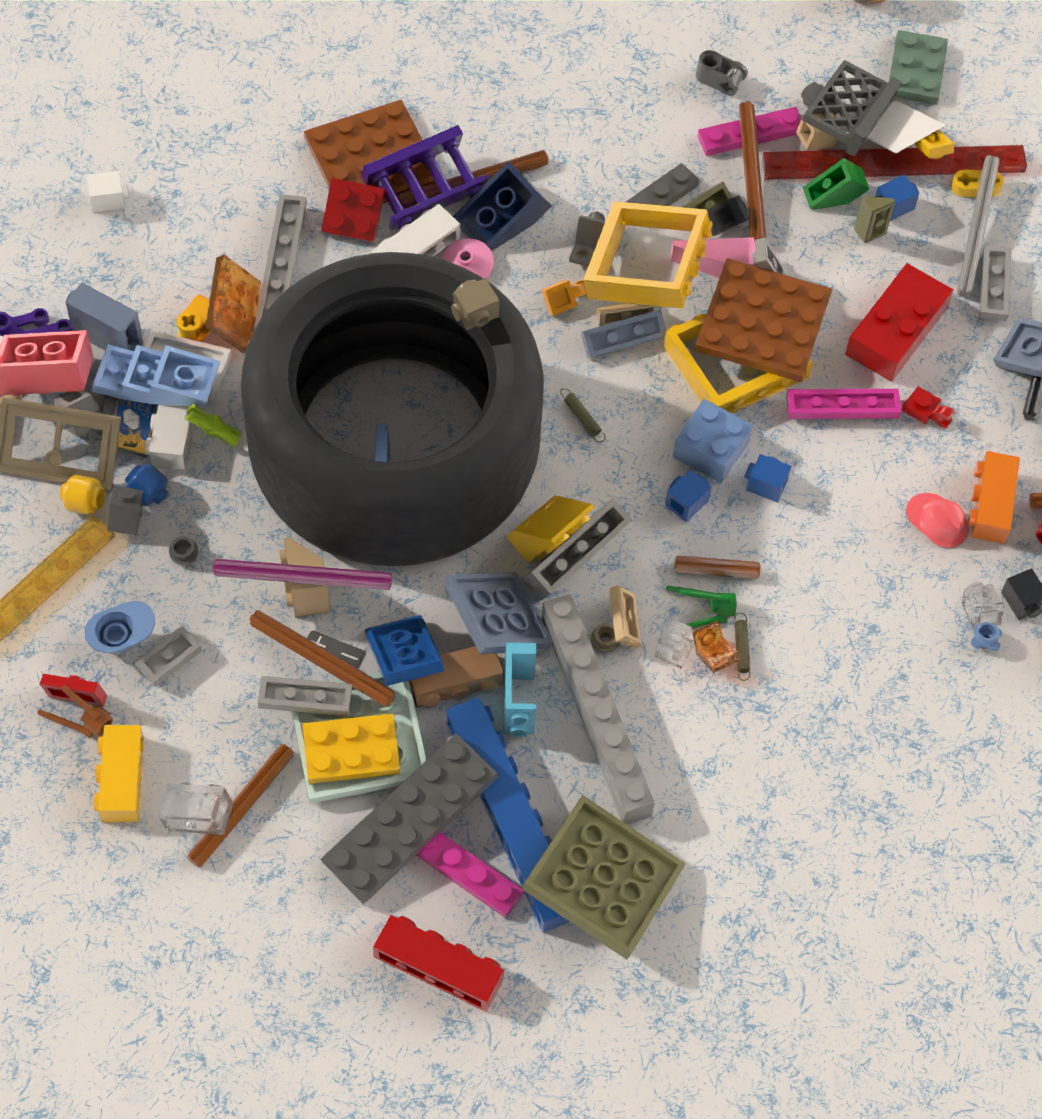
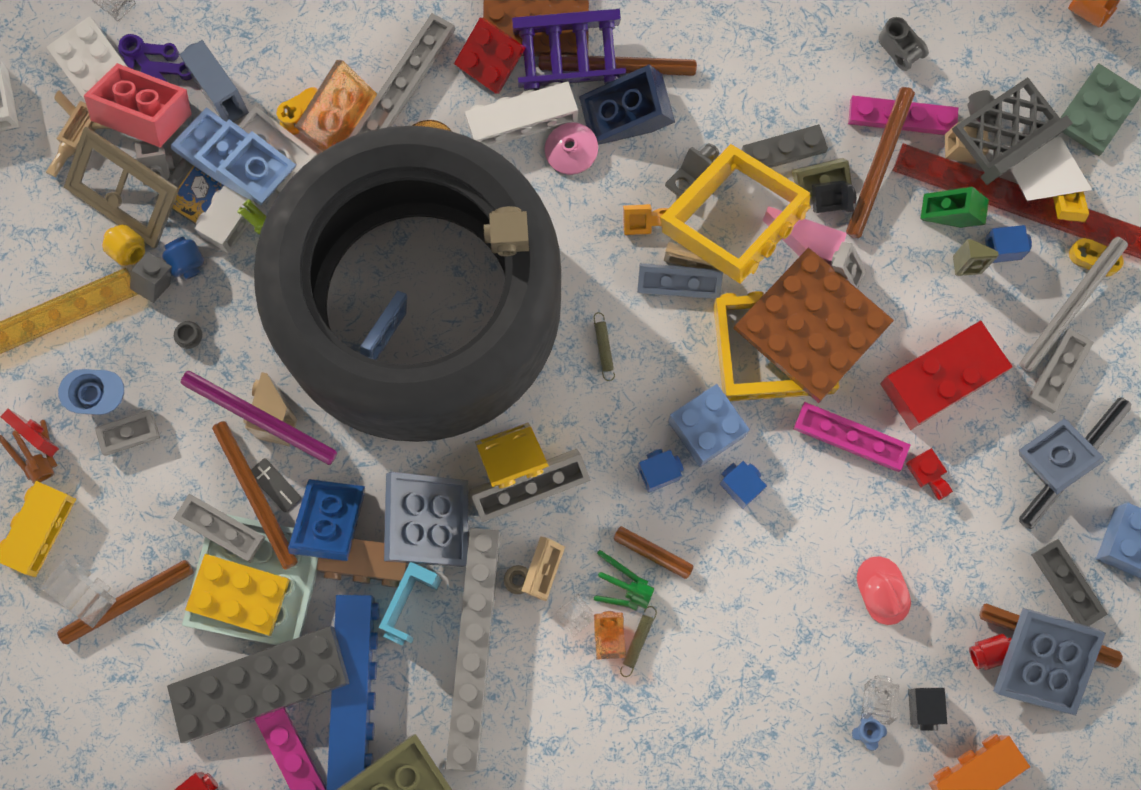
camera: 25 degrees right, 15 degrees up
orange brick [968,451,1020,544] -> none

